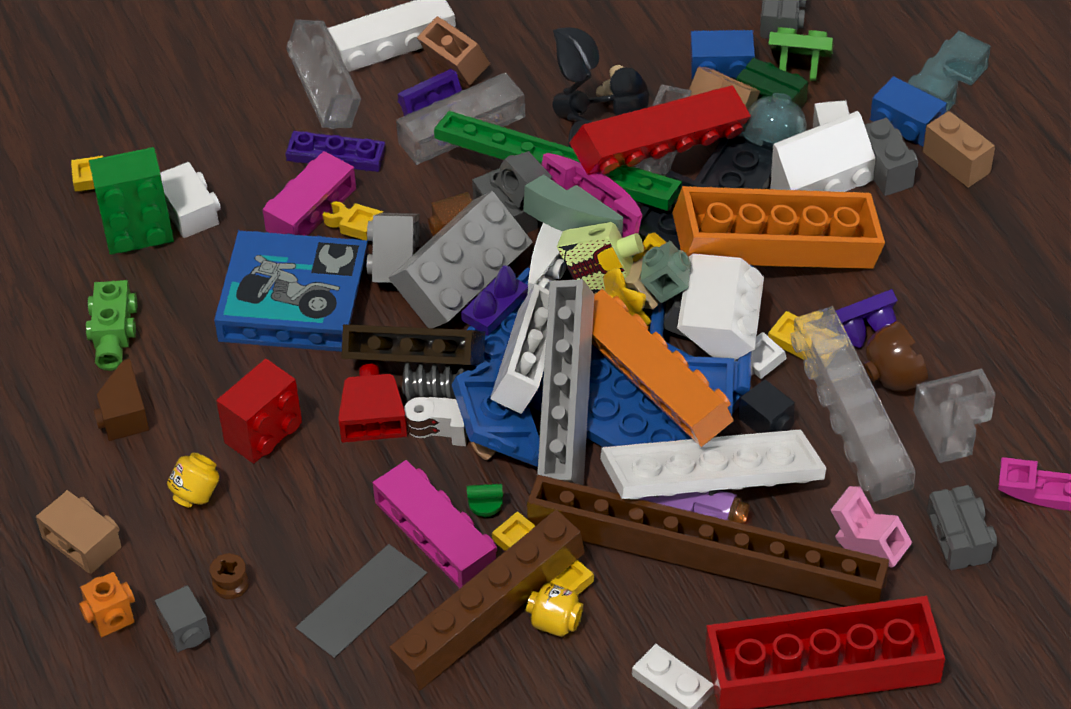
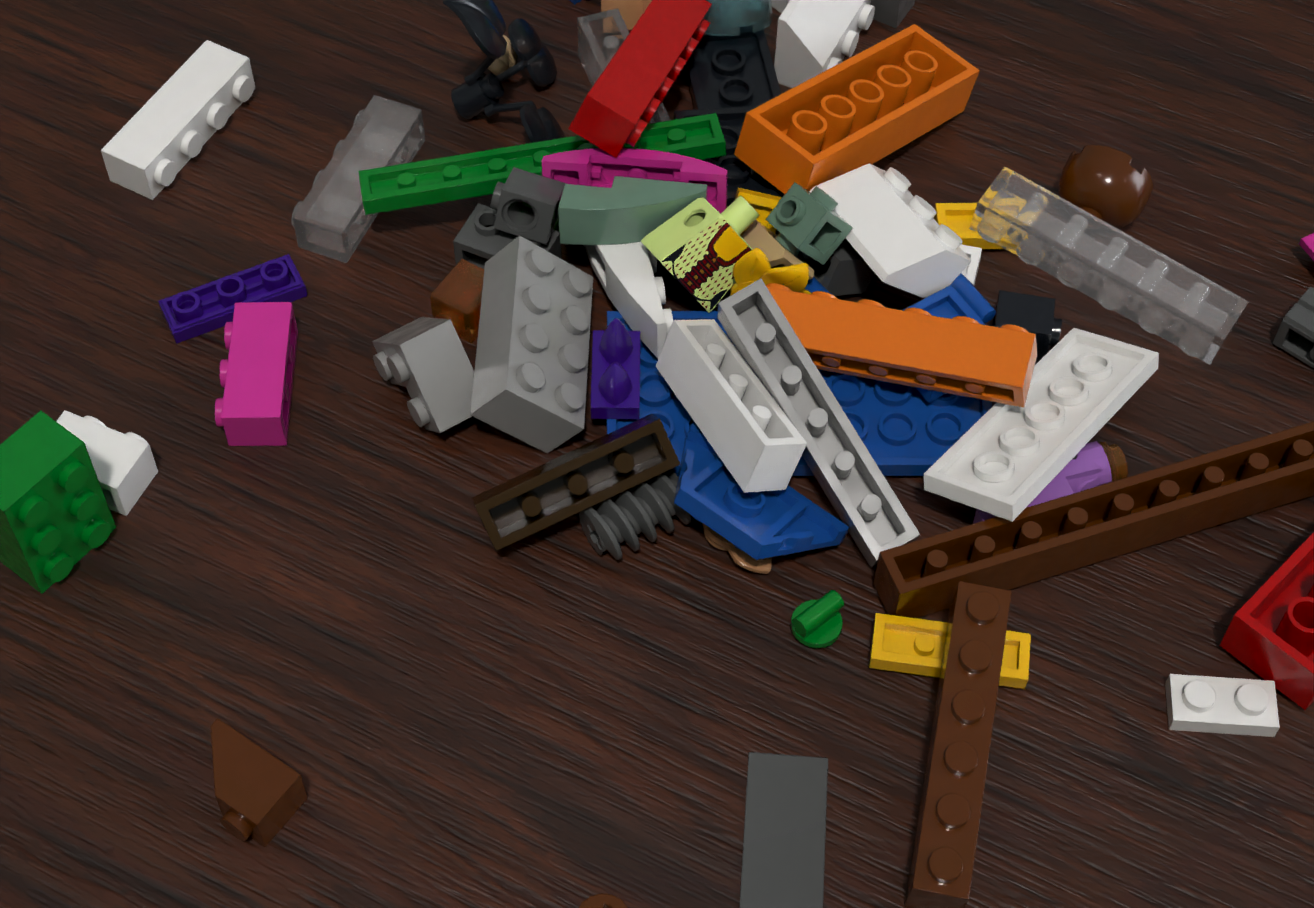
camera: 40 degrees left, 5 degrees up
bright green brick [86,280,138,371] -> none
yellow head [167,452,220,508] -> none
panel [214,230,369,352] -> none
red brick [216,358,302,464] -> none
clear brick [286,20,361,129] -> none
yellow plate [322,201,383,240] -> none
red torso [339,364,407,443] -> none
dark pink brick [373,460,497,588] -> none
dark purple tile [398,69,464,125] -> none
white leg [404,397,468,446] -> none
nougat brick [417,16,490,86] -> none
yellow head [526,583,583,637] -> none
dark purple tile [825,289,898,348] -> none
bright pink brick [831,486,912,567] -> none
clear brick [913,368,996,463] -> none

